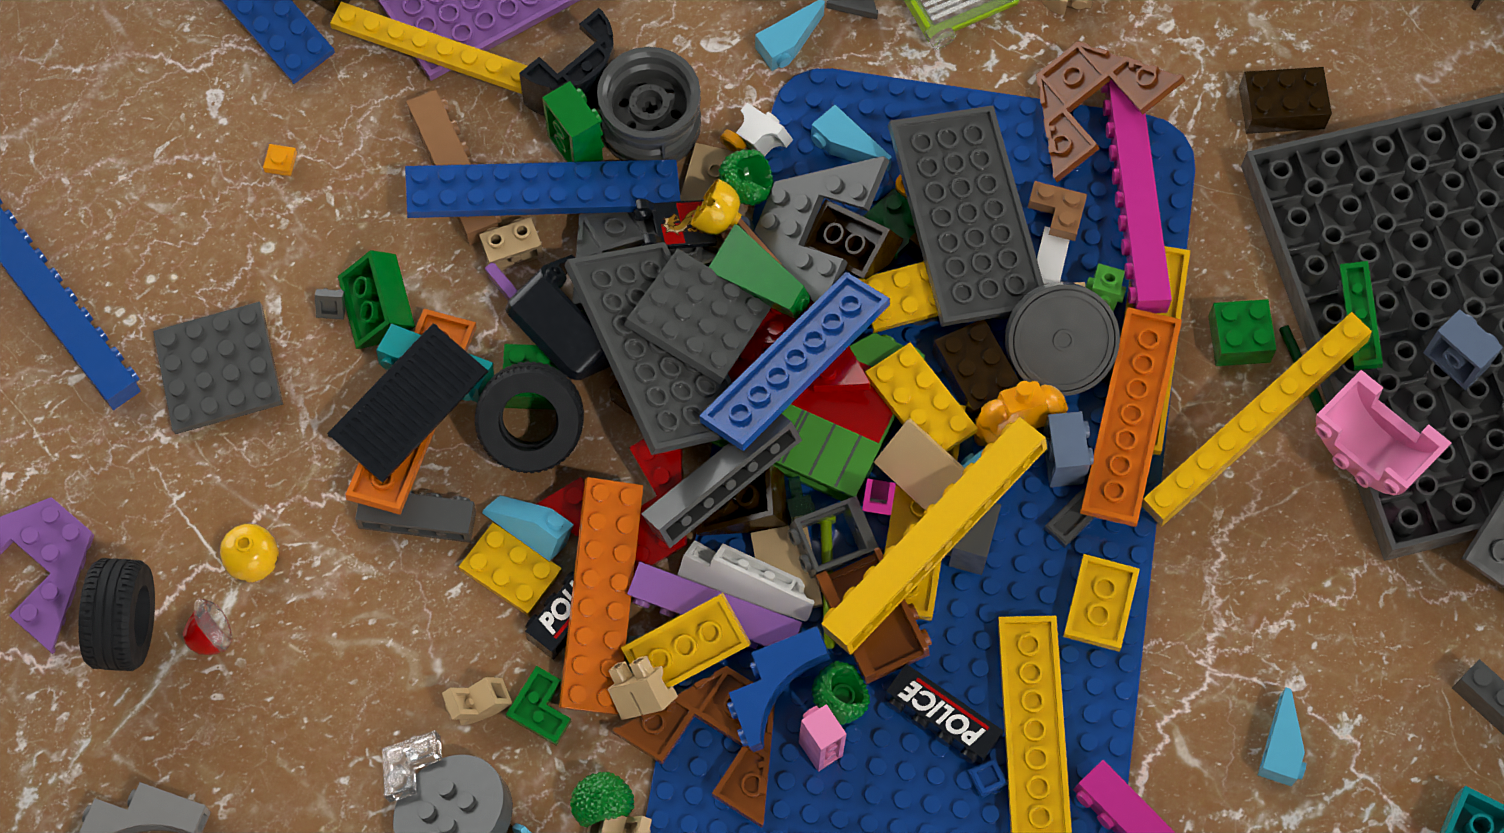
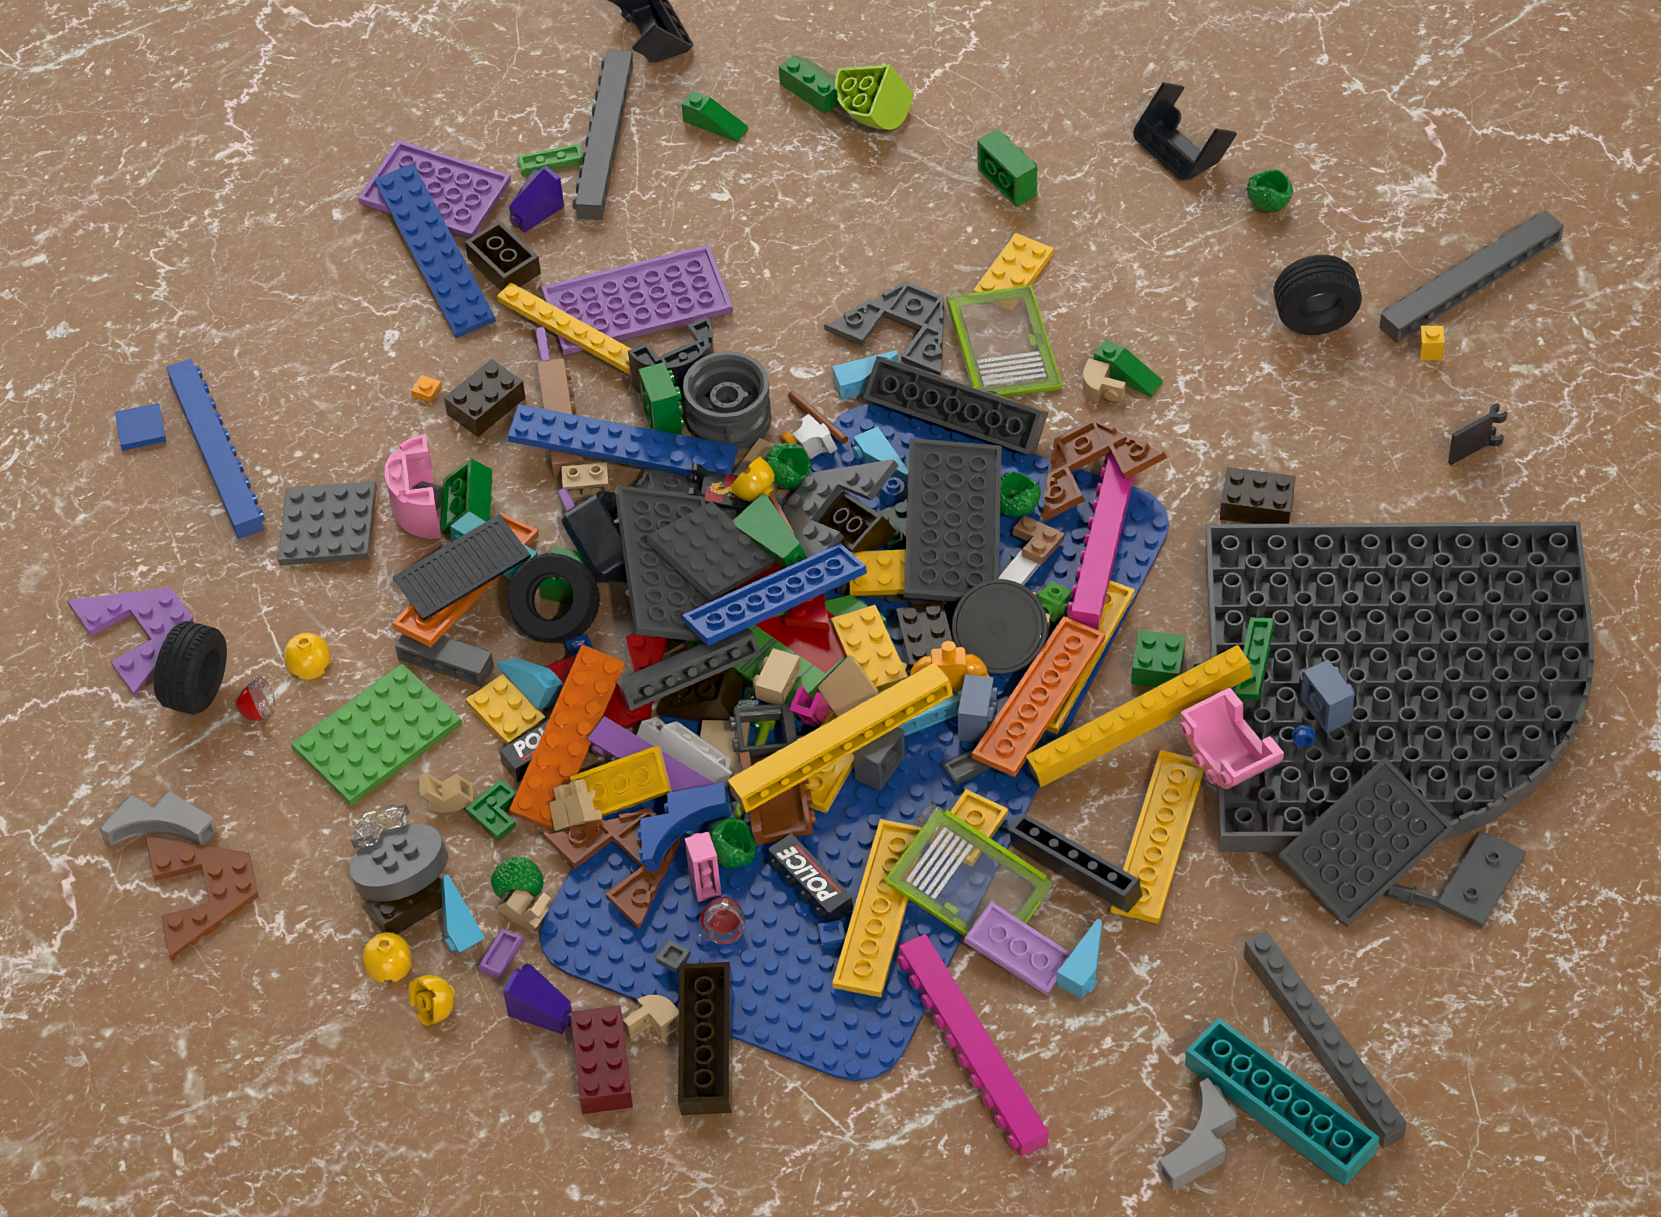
camera: 20 degrees right, 15 degrees down
none -> bright green plate [291,663,462,806]
none -> bright pink cylinder [385,434,441,539]
none -> dark brown brick [444,359,526,437]
none -> medium lavender tile [536,327,550,361]
none -> blue plate [565,634,594,657]
none -> clear piece [699,897,745,944]
none -> tan brick [753,648,801,704]
none -> dark orange bar [788,390,848,444]
none -> dark grey brick [863,356,1049,455]
none -> clear door [884,802,1056,937]
none -> lavender plate [963,902,1071,996]
none -> green hair [1000,472,1041,517]
none -> black brick [1008,813,1143,913]
none -> yellow plate [1111,750,1205,924]
none -> blue plate [1292,725,1316,747]

